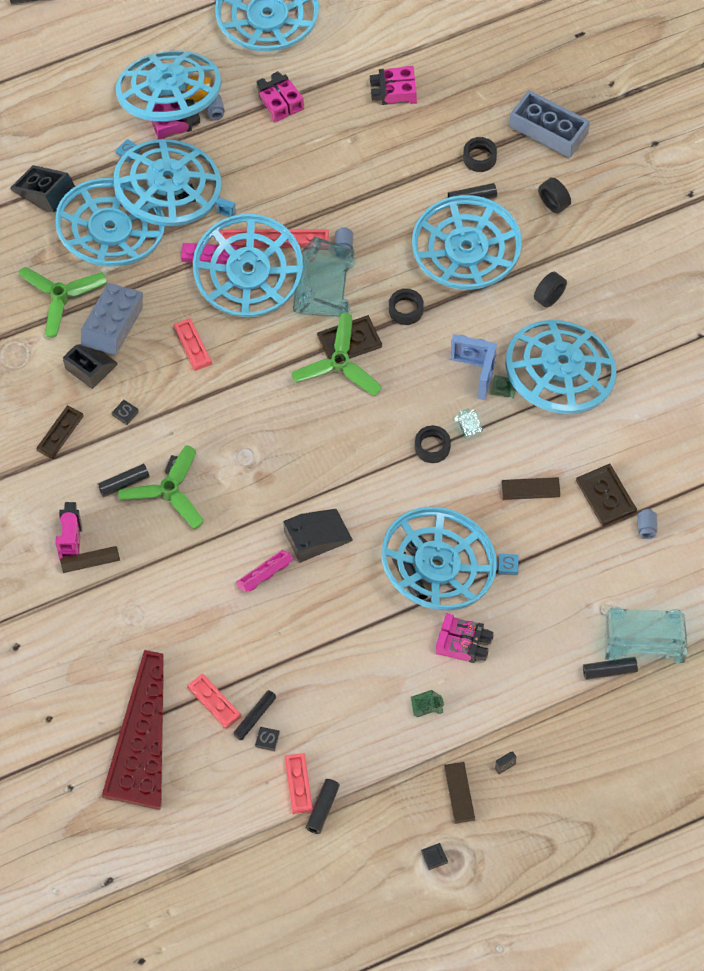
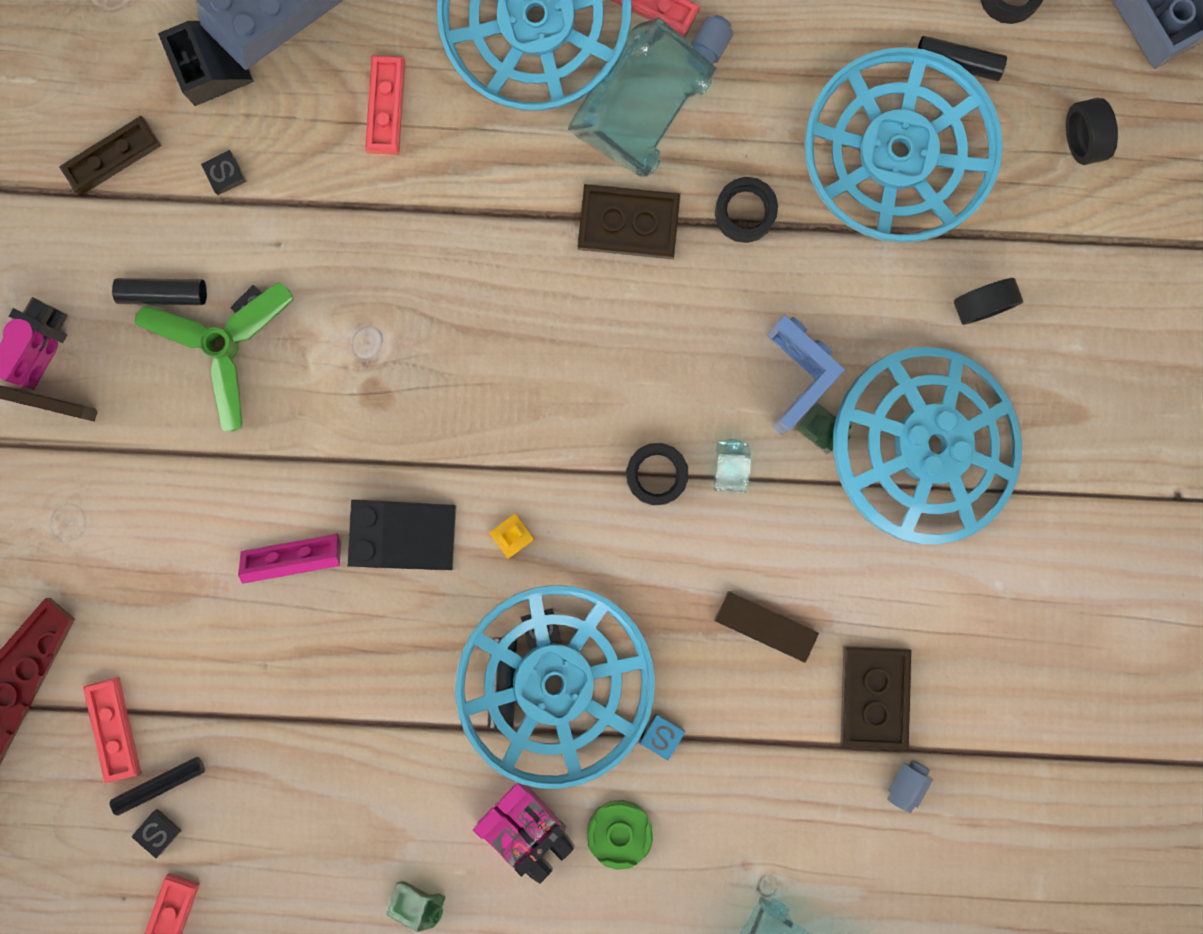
camera: 30 degrees right, 25 degrees up
bright green piece [291,313,382,396] -> none
none -> yellow tile [489,513,535,559]
none -> bright green tile [587,800,653,870]

